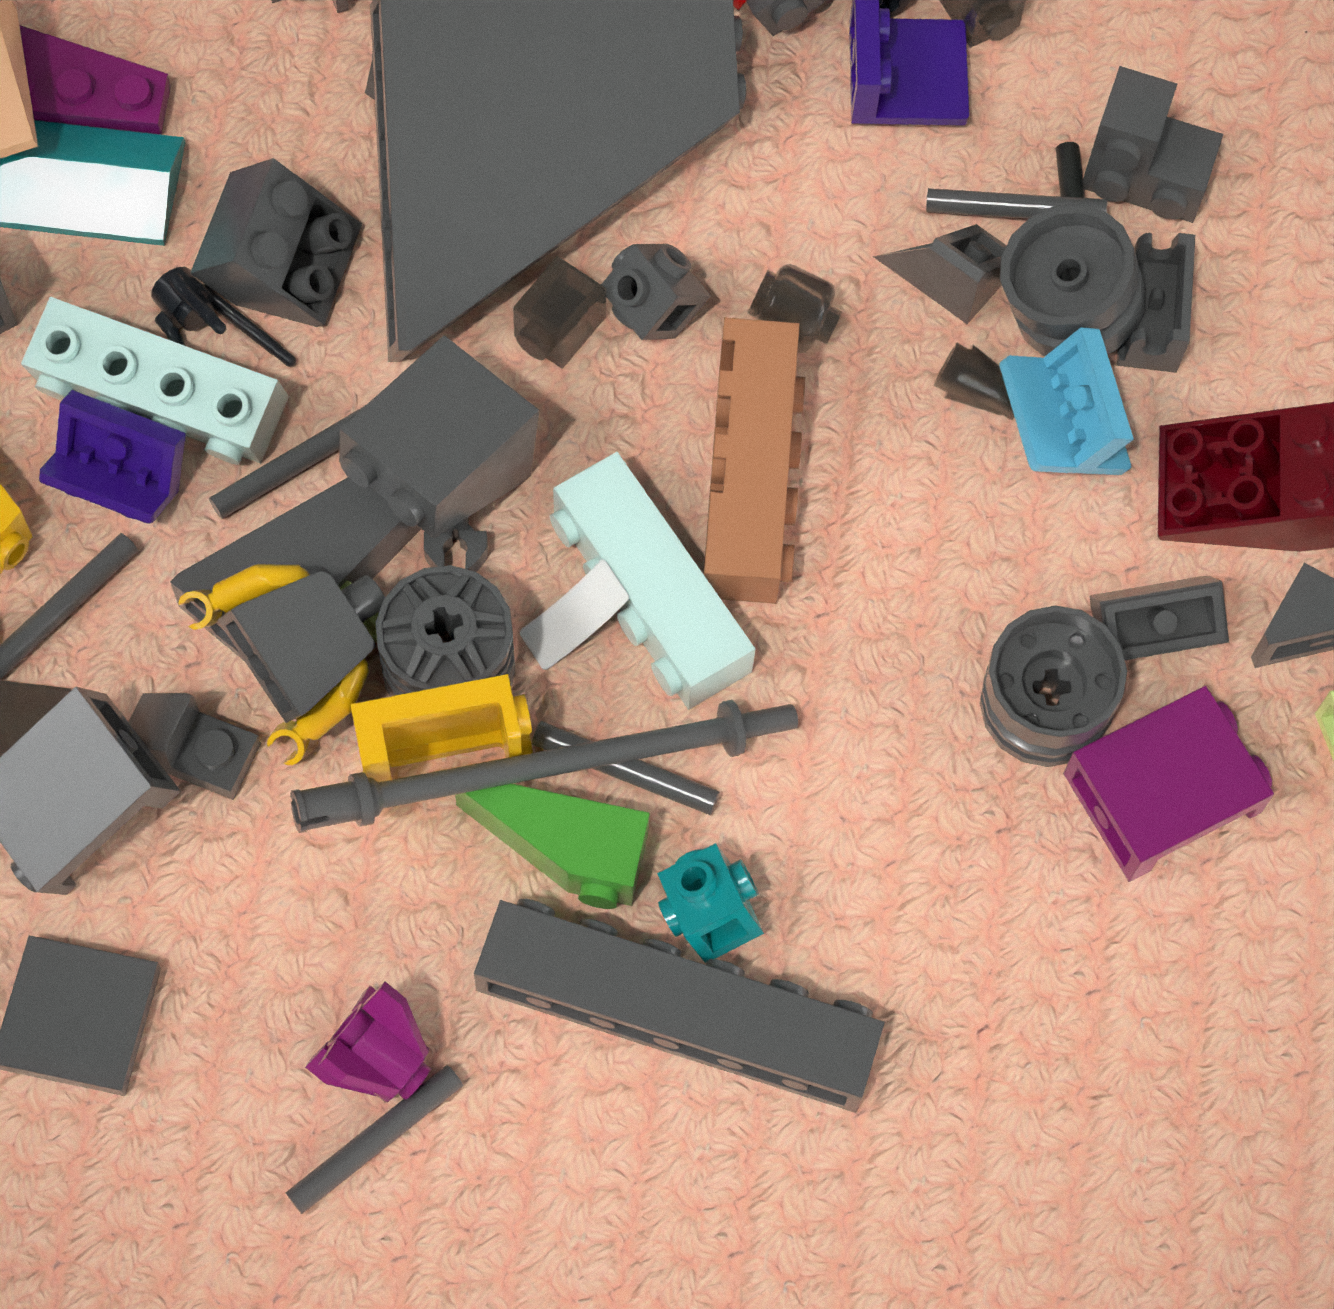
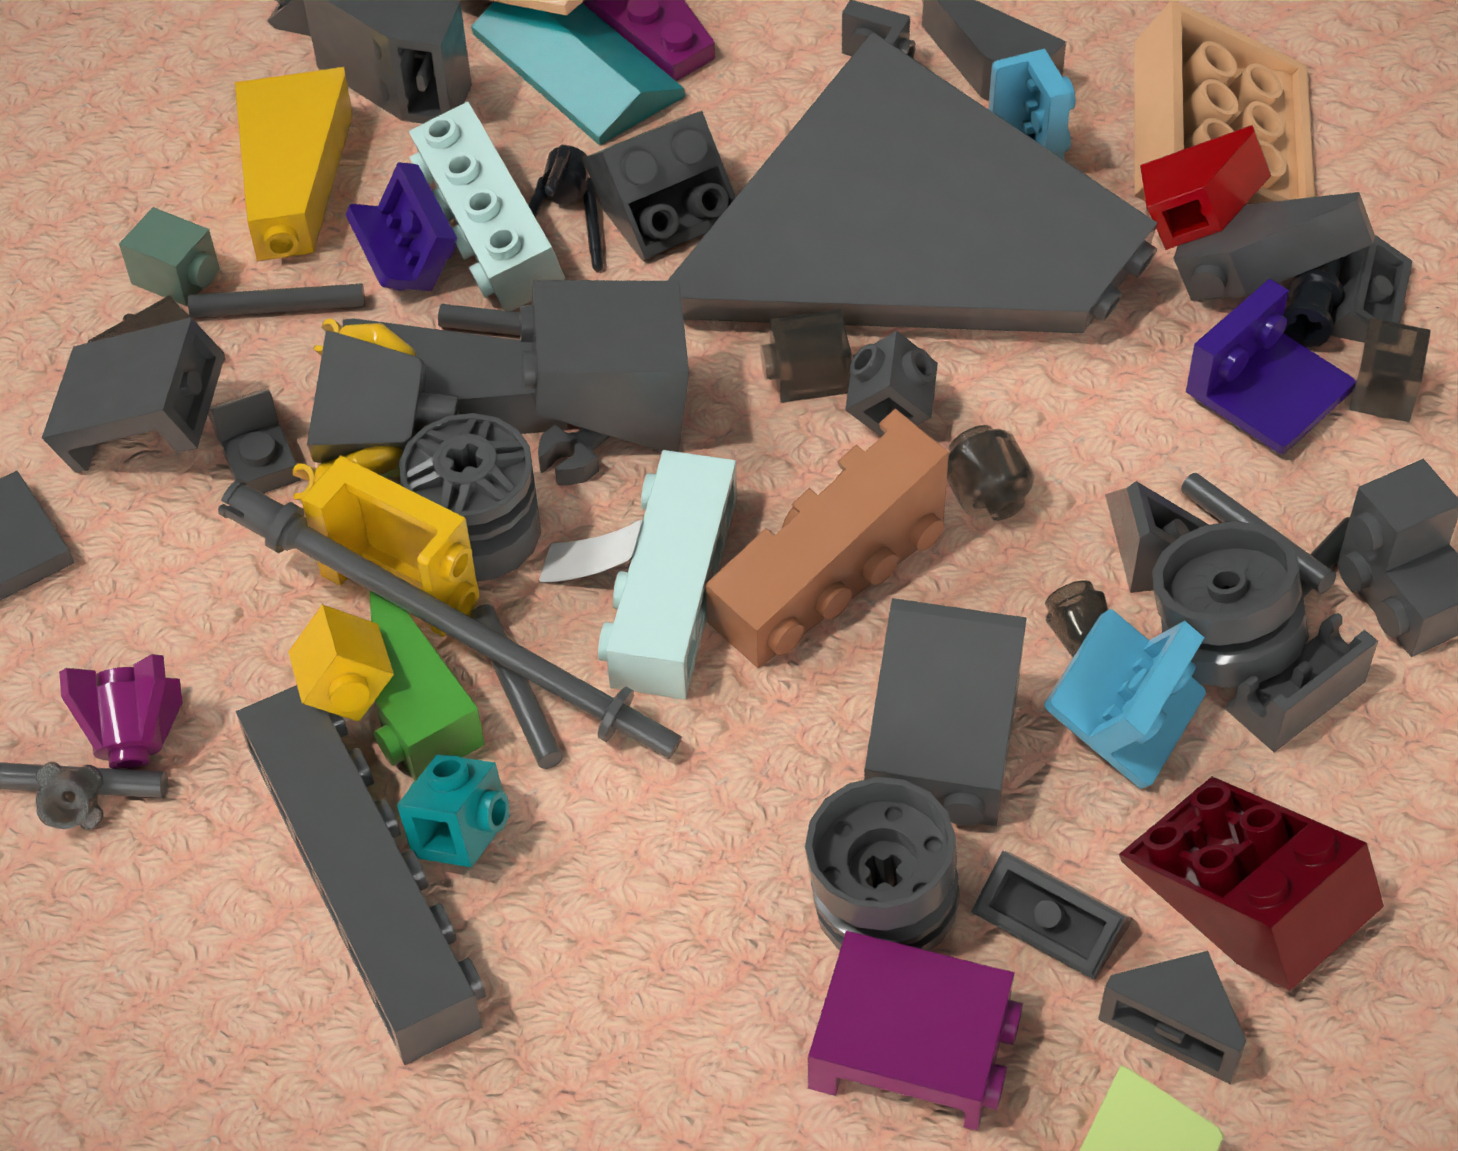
camera: 50 degrees right, 15 degrees down
none -> clear smoke plate [36,762,104,830]
none -> yellow brick [288,604,394,722]
none -> dark grey slope [864,598,1027,826]

